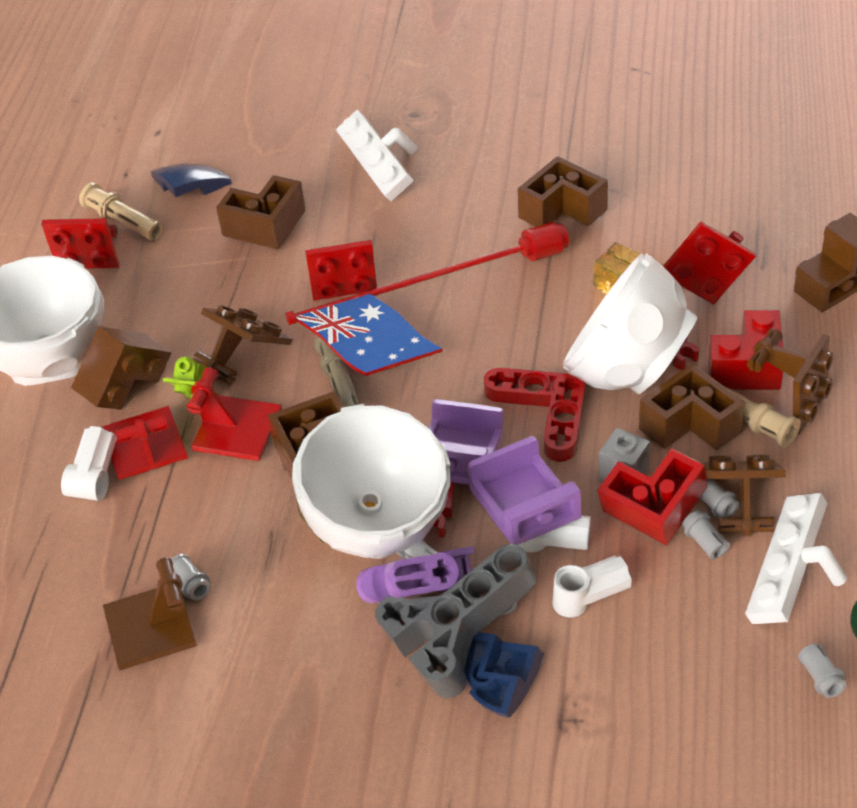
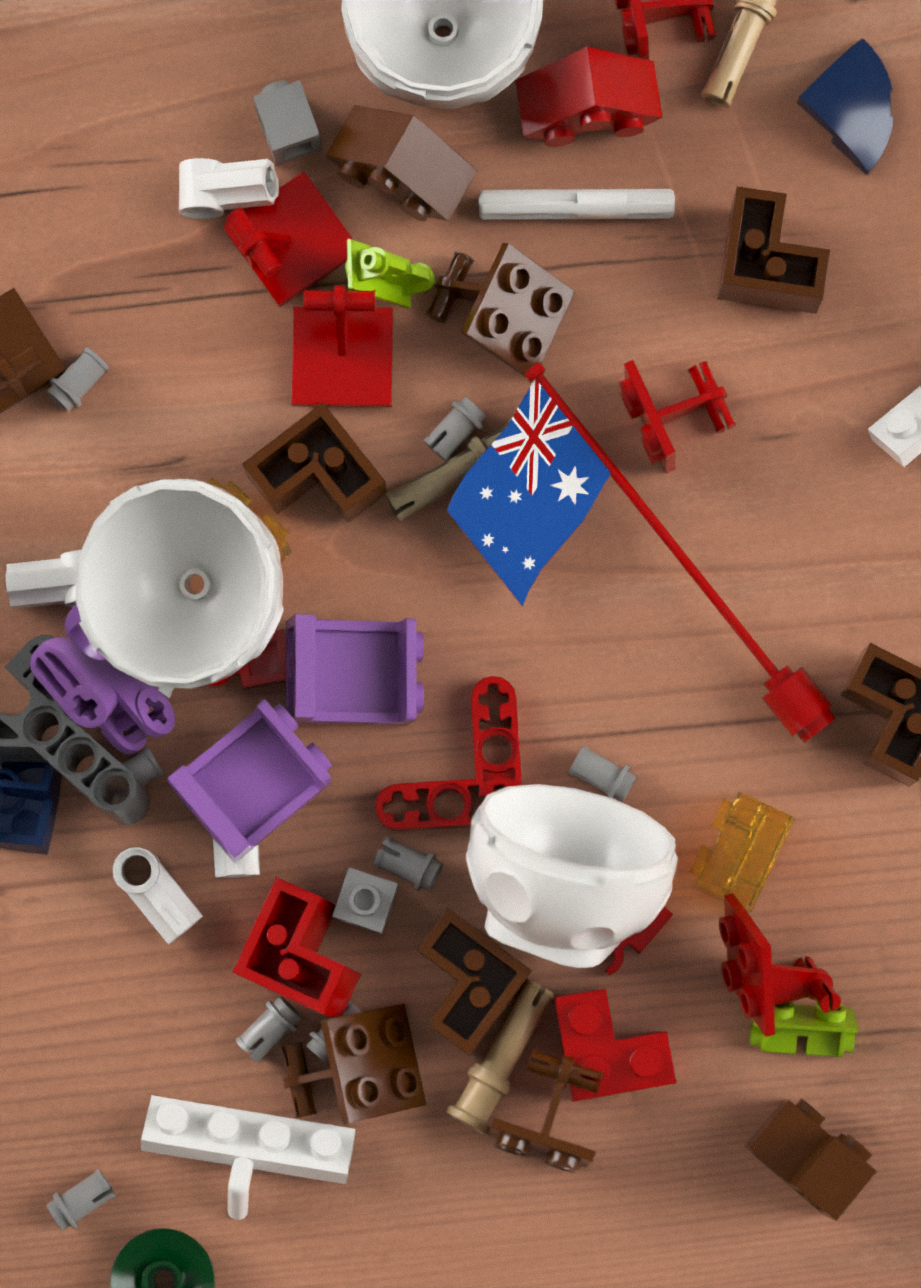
camera: 75 degrees right, 35 degrees up
none -> white piece [6,550,81,609]
none -> light grey brick [253,80,322,166]
none -> light grey pin [374,836,443,891]
none -> light grey pin [423,397,486,461]
none -> white axle [479,189,675,220]
none -> red brick [515,47,663,147]
none -> light grey pin [568,745,637,803]
none -> lime hinge [749,1001,858,1057]

